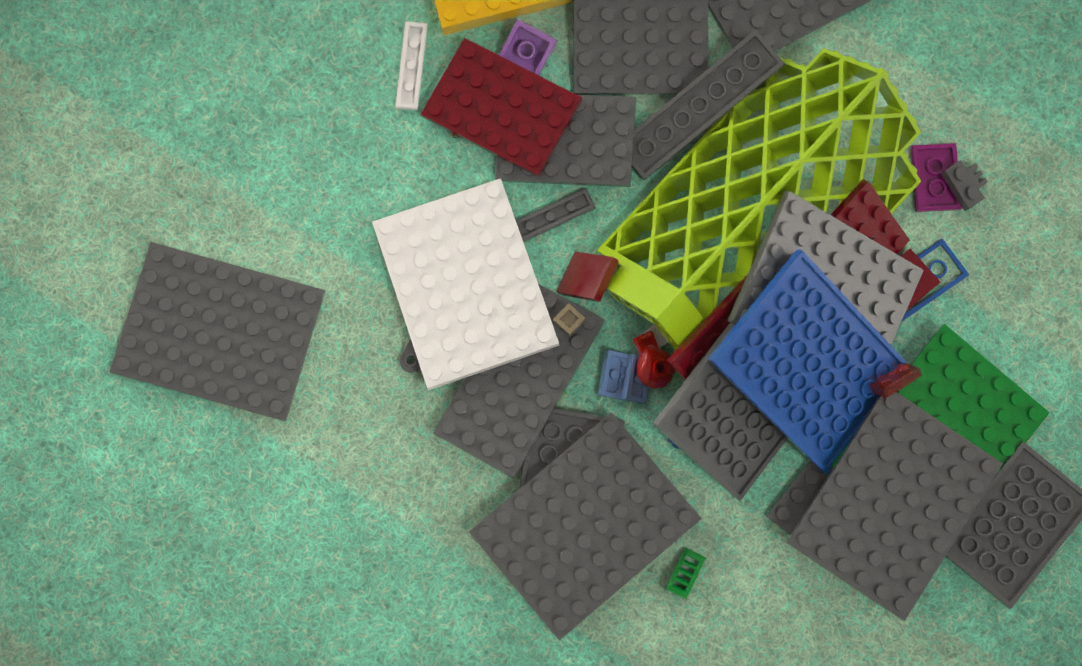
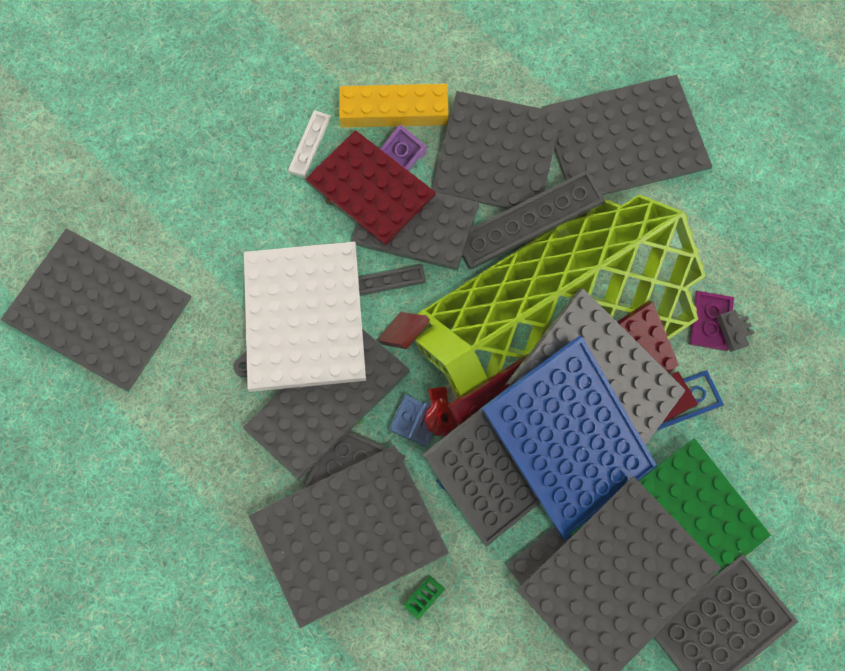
camera: 15 degrees right, 10 degrees down
dark tan plate [553,303,586,337] -> none
clear red plate [870,363,922,398] -> none

